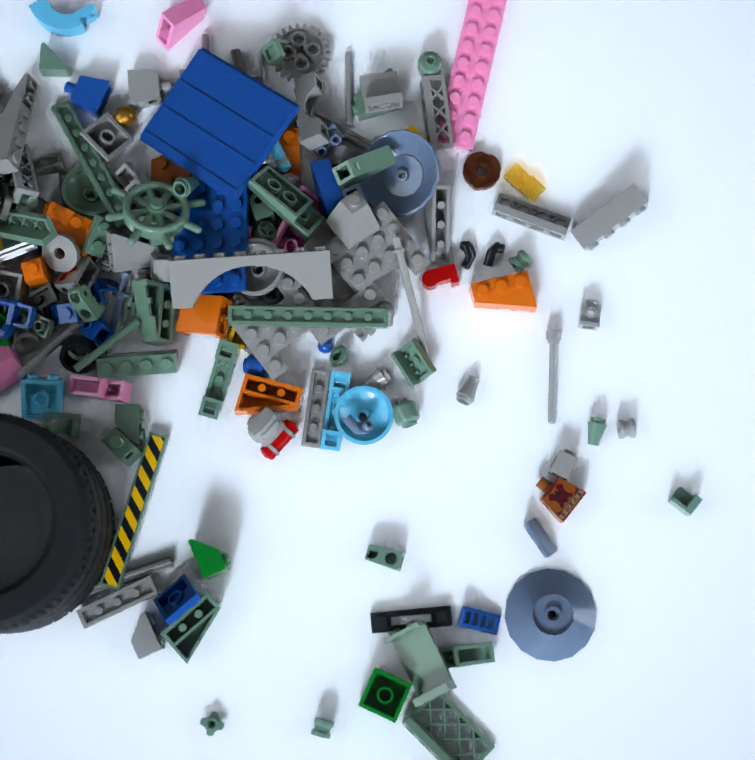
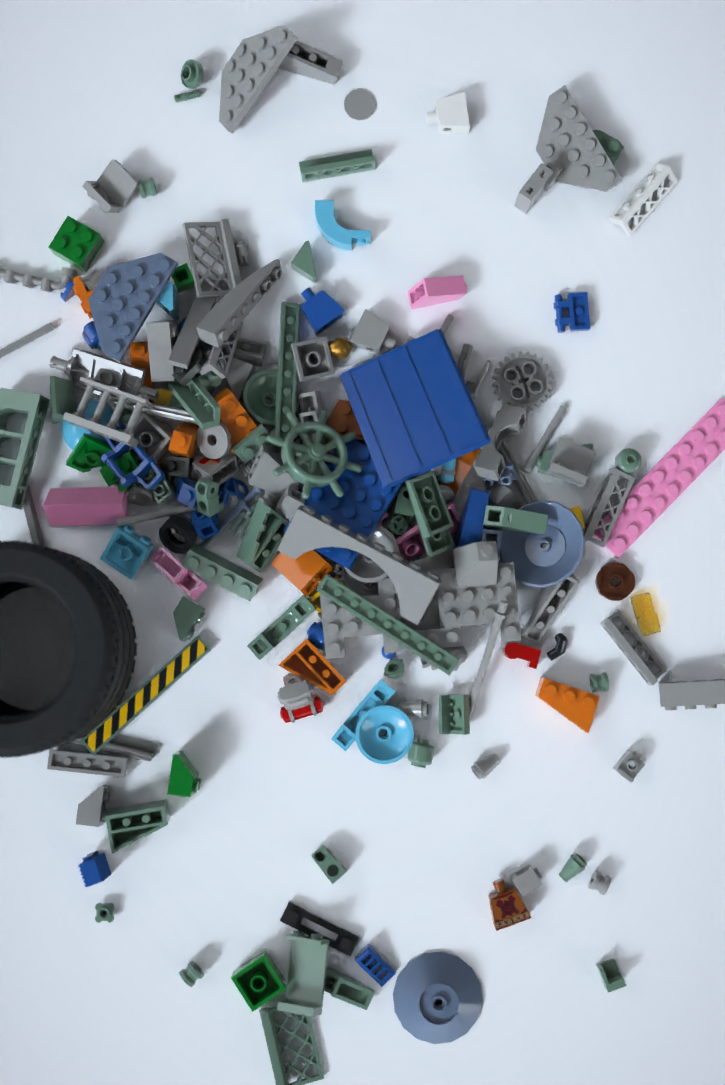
camera: 30 degrees right, 5 degrees up
sand green leg [42,411,81,438] -> none
sand green bar [73,318,140,373] -> none
sand green torso [101,427,142,467] -> none
blue plate [153,574,202,625] -> none
sand green cone [173,176,199,197] -> none
sand green panel [261,38,289,67] -> none
light grey tile [301,368,331,449] -> none
sand blue arm [343,415,373,434] -> none
black arm [483,242,505,267] -> none
sand blue slope [523,518,557,558] -> none
light grey piece [546,330,561,425] -> none
none -> blue brick [78,850,111,887]

